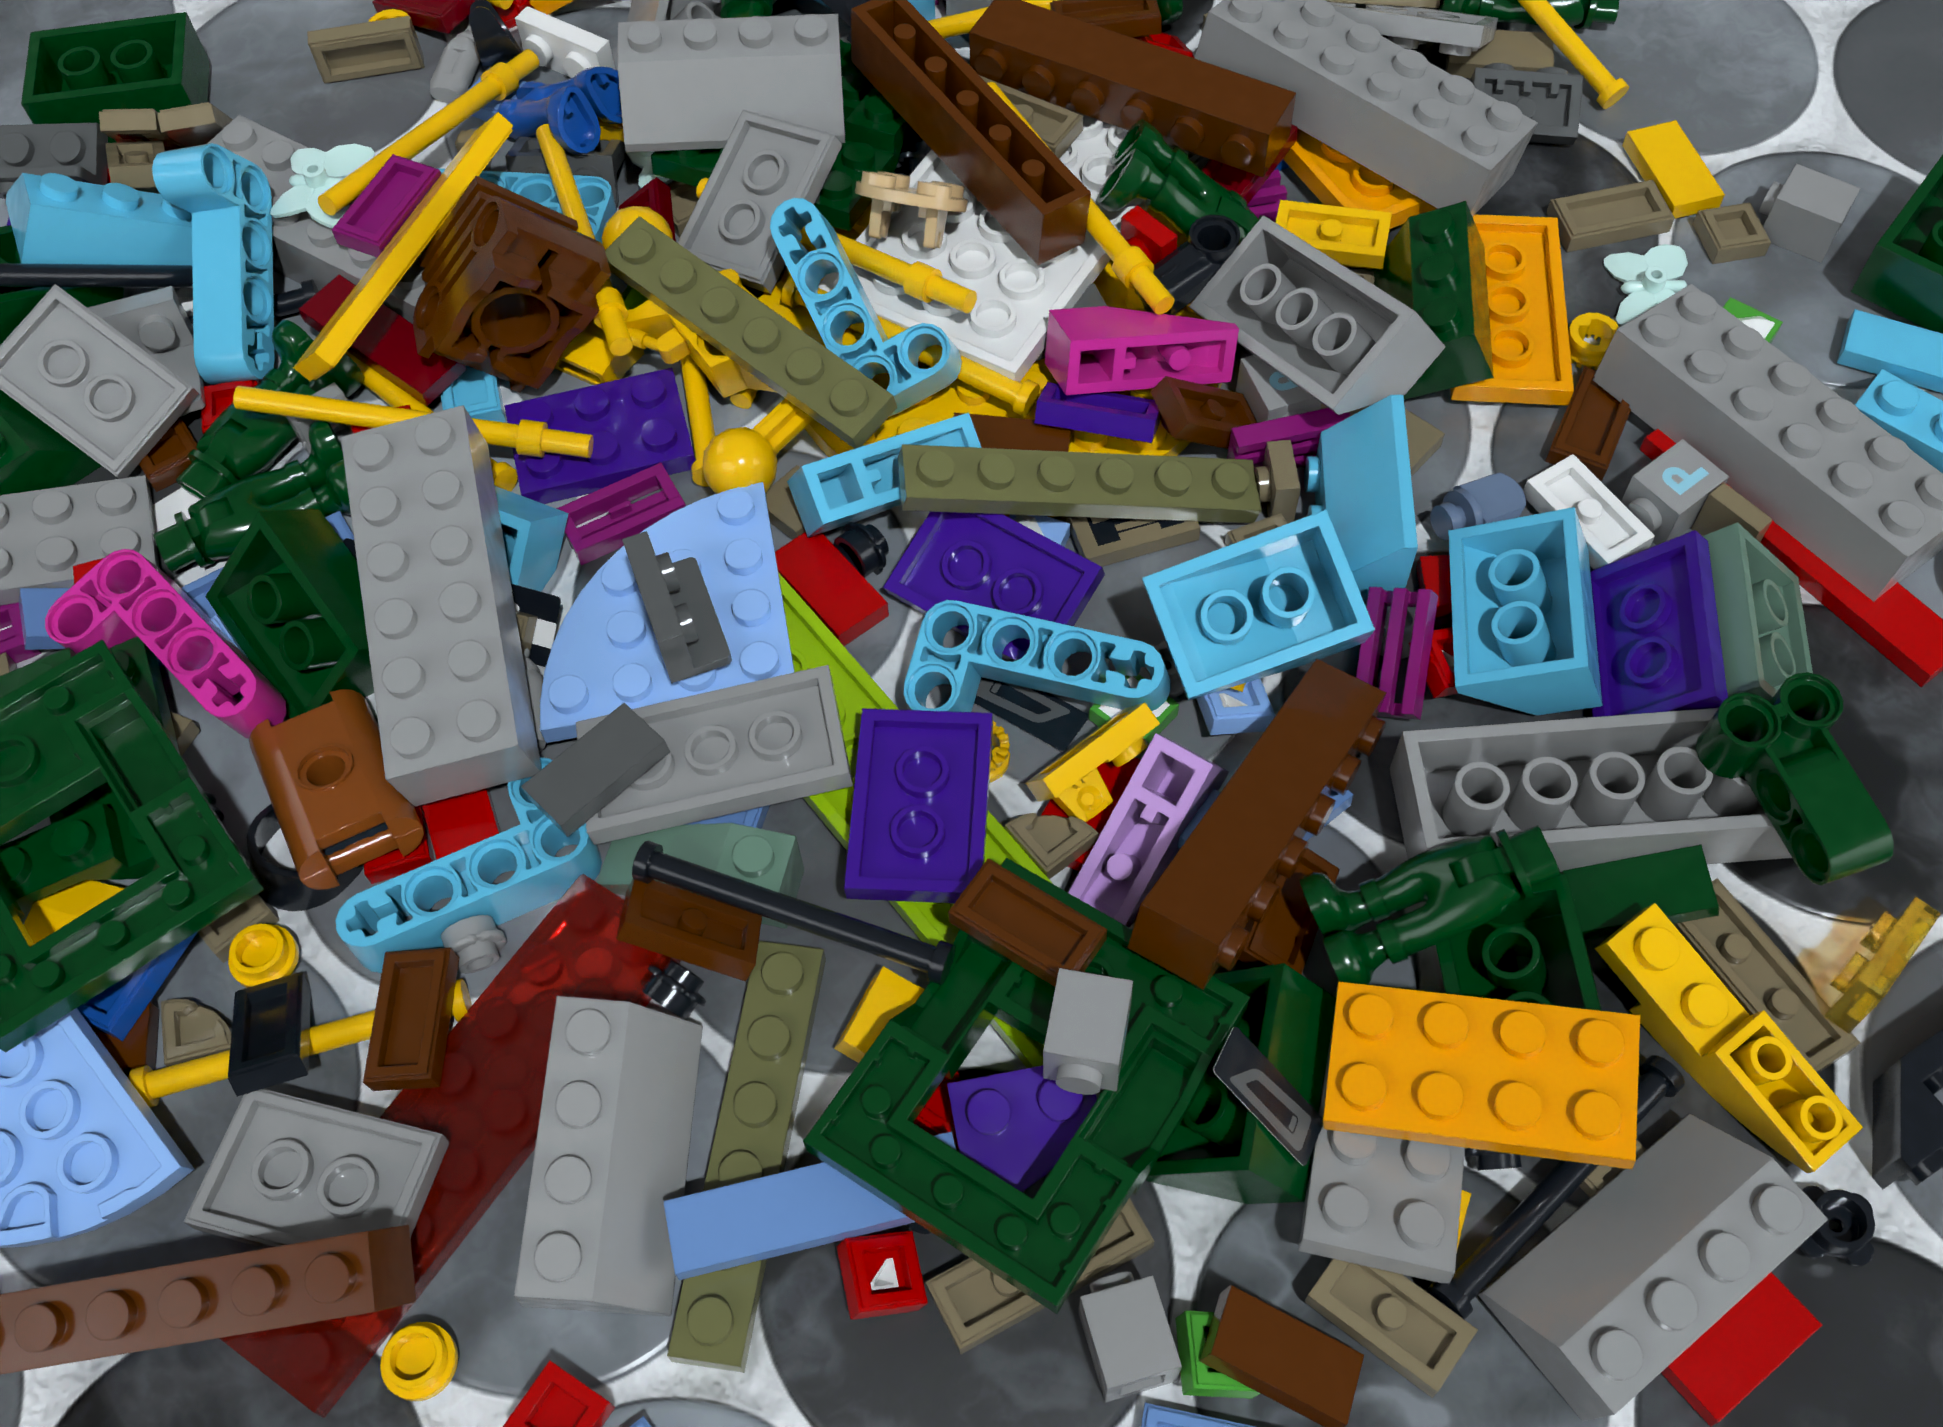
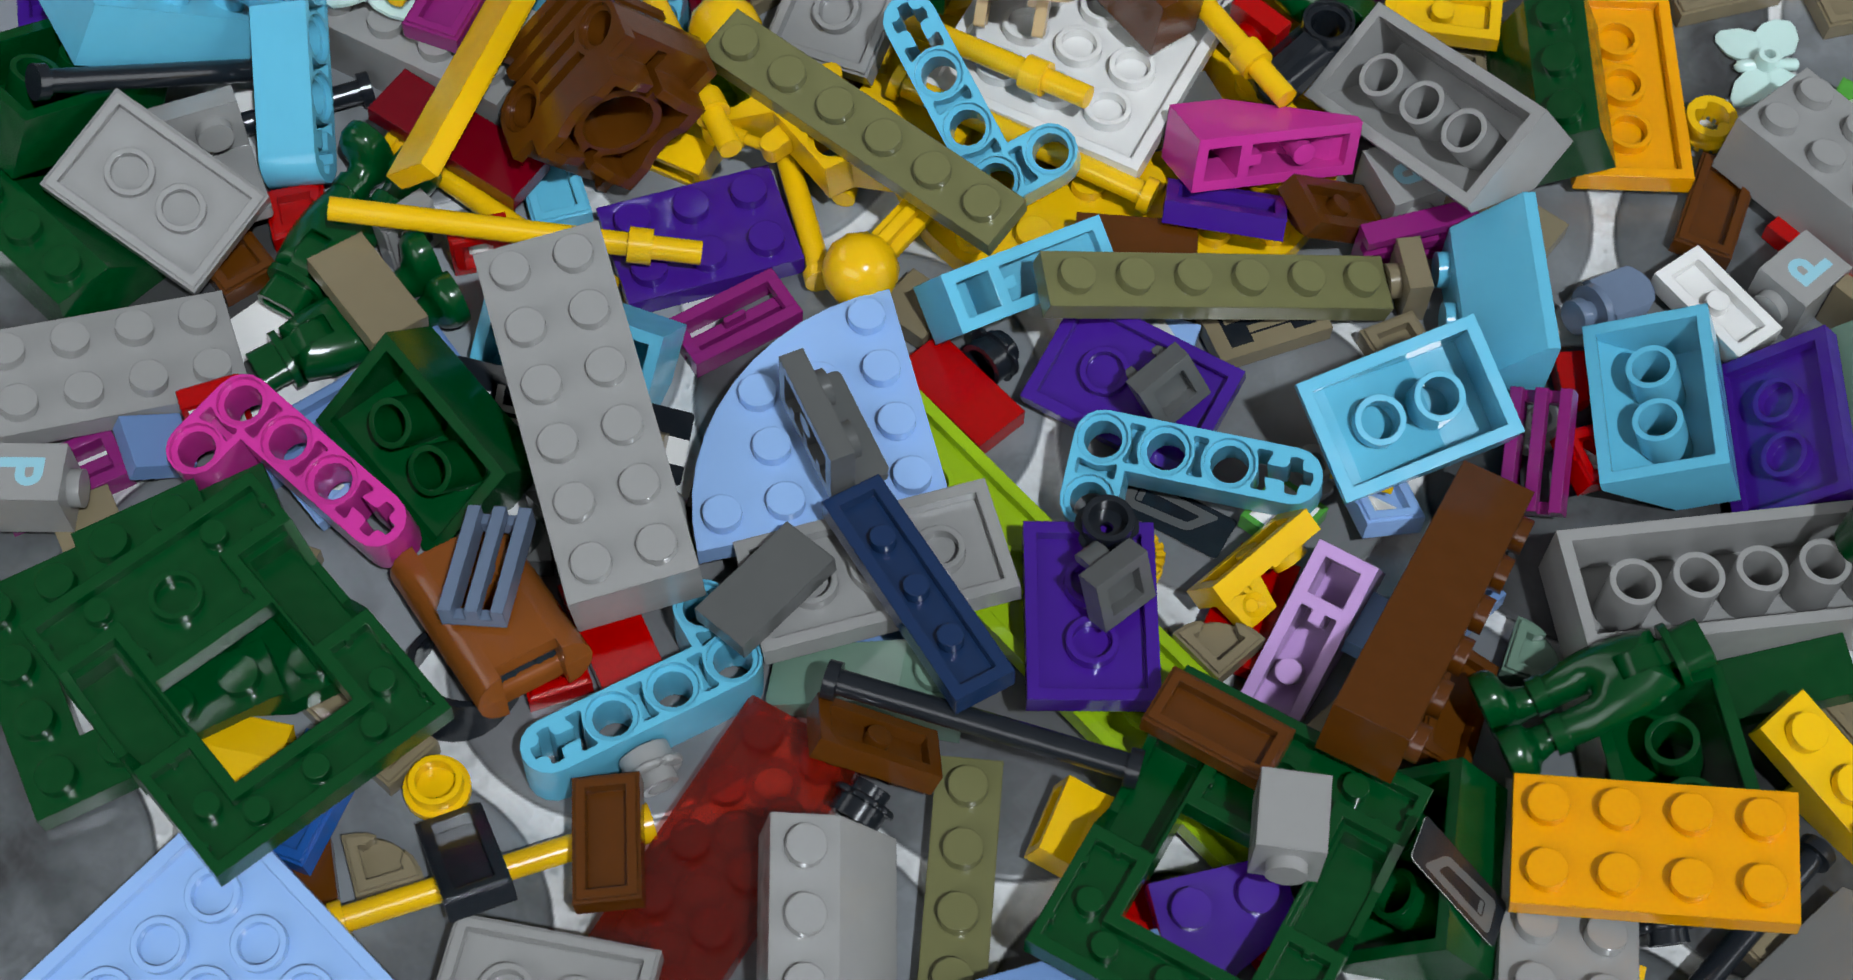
camera: 10 degrees left, 0 degrees up
none -> dark tan tile [307,232,429,351]
none -> sand blue tile [437,505,536,628]
none -> dark blue plate [821,474,1015,714]
none -> black plate [1074,495,1139,551]
none -> dark grey tile [1074,538,1156,633]
none -> dark grey tile [1125,342,1211,423]
none -> sand green tile [1497,616,1560,686]

